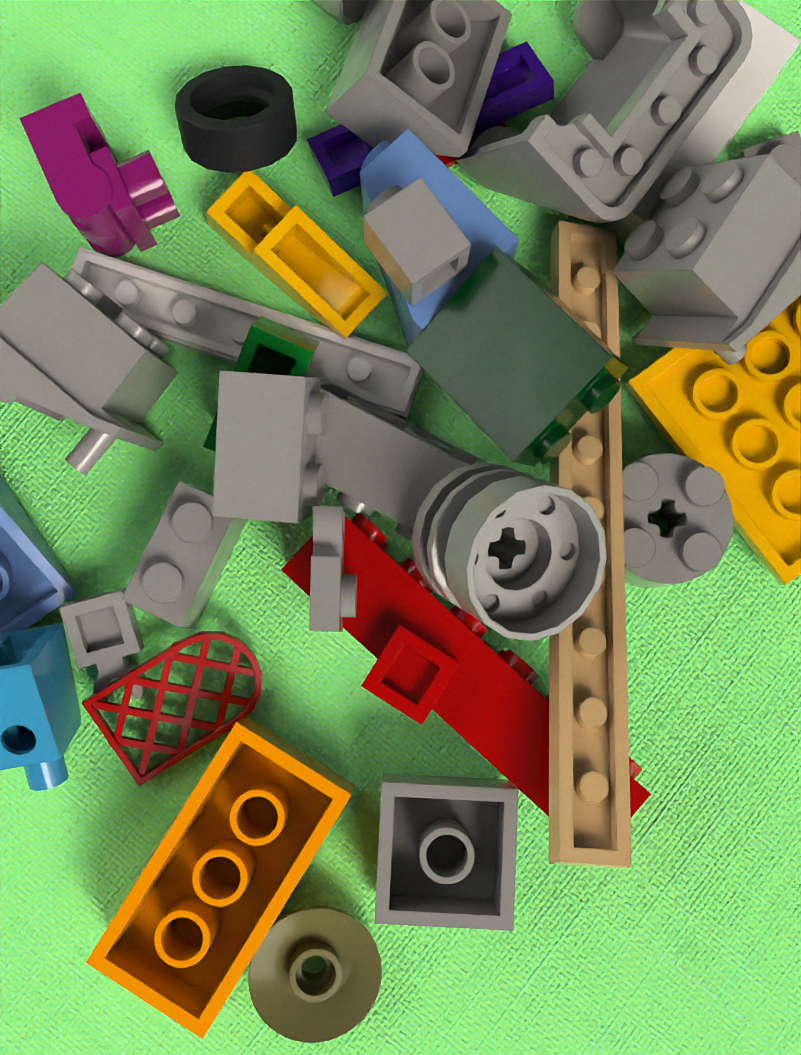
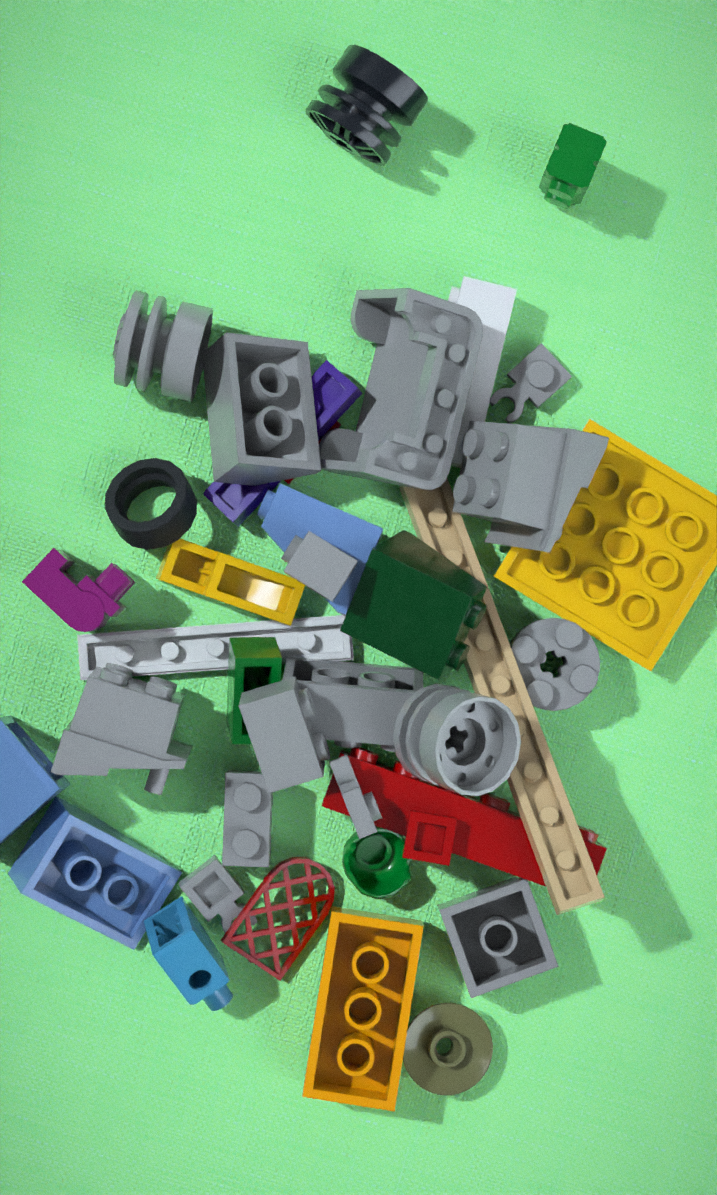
camera: 25 degrees left, 5 degrees up
none -> green hair [342,826,411,899]

